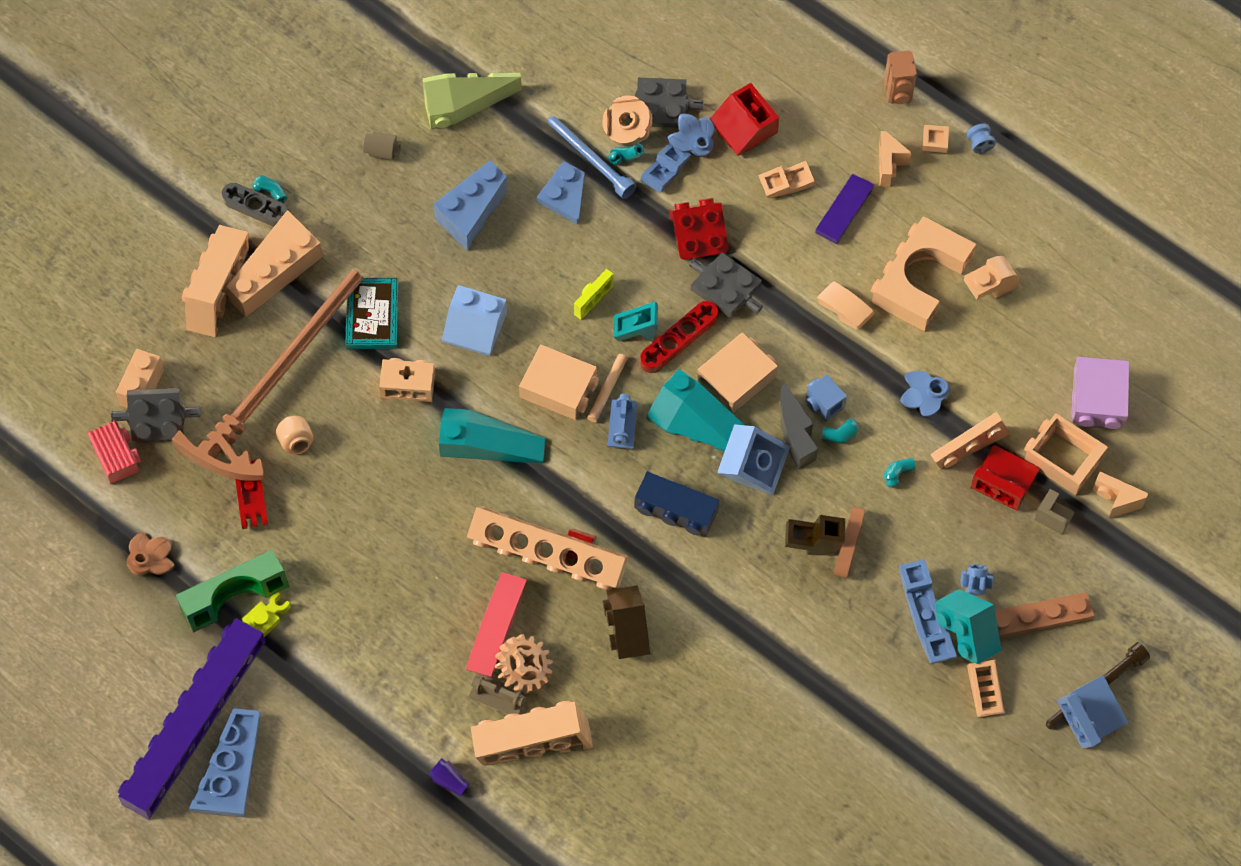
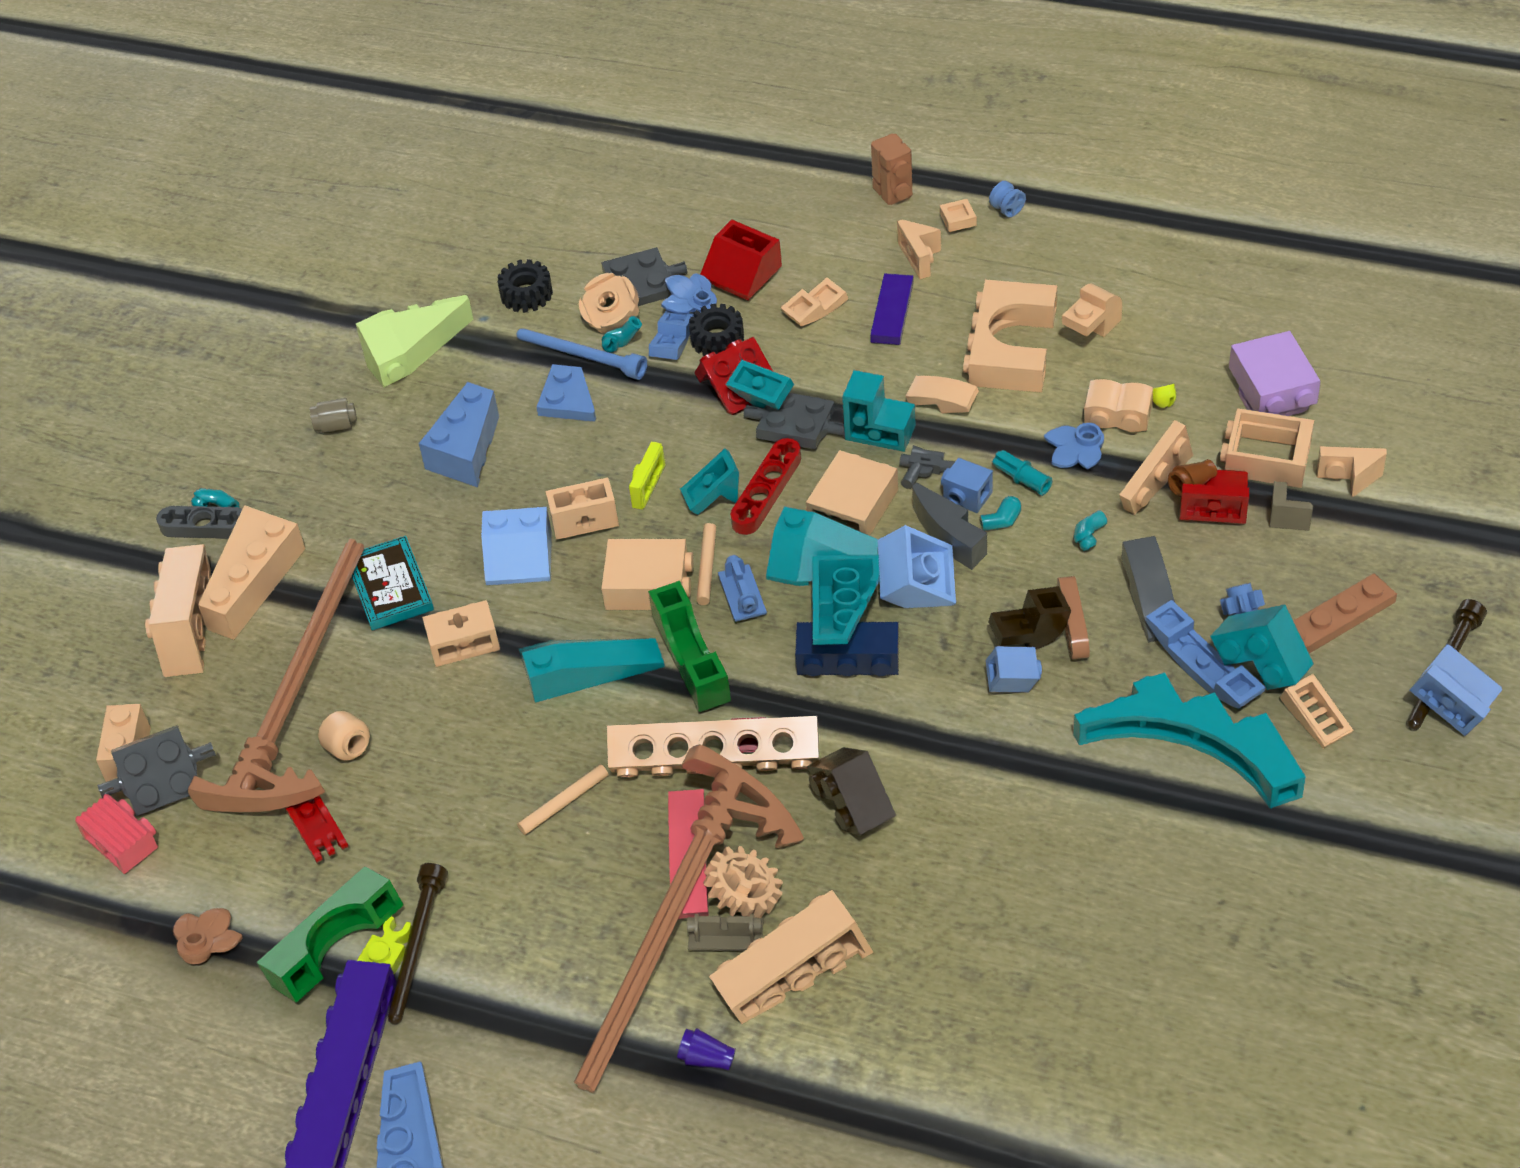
camera: 15 degrees left, 15 degrees down
none -> dark brown piece [388,863,448,1025]
none -> black tyre [497,259,553,313]
none -> light nougat bar [517,764,608,835]
none -> light nougat brick [546,477,619,540]
none -> nougat piece [574,744,804,1093]
none -> green arch [648,580,731,712]
none -> black tyre [689,304,744,356]
none -> teal slope [726,359,794,410]
none -> teal wedge [812,555,880,645]
none -> teal brick [842,370,916,452]
none -> dark grey piece [899,445,955,489]
none -> medium blue brick [985,646,1042,692]
none -> teal axle [992,450,1053,496]
none -> teal arch [1073,672,1306,808]
none -> light nougat brick [1084,379,1153,432]
none -> dark grey slope [1122,536,1175,643]
none -> neon yellow hinge [1153,384,1176,408]
none -> dark orange cone [1168,459,1217,496]

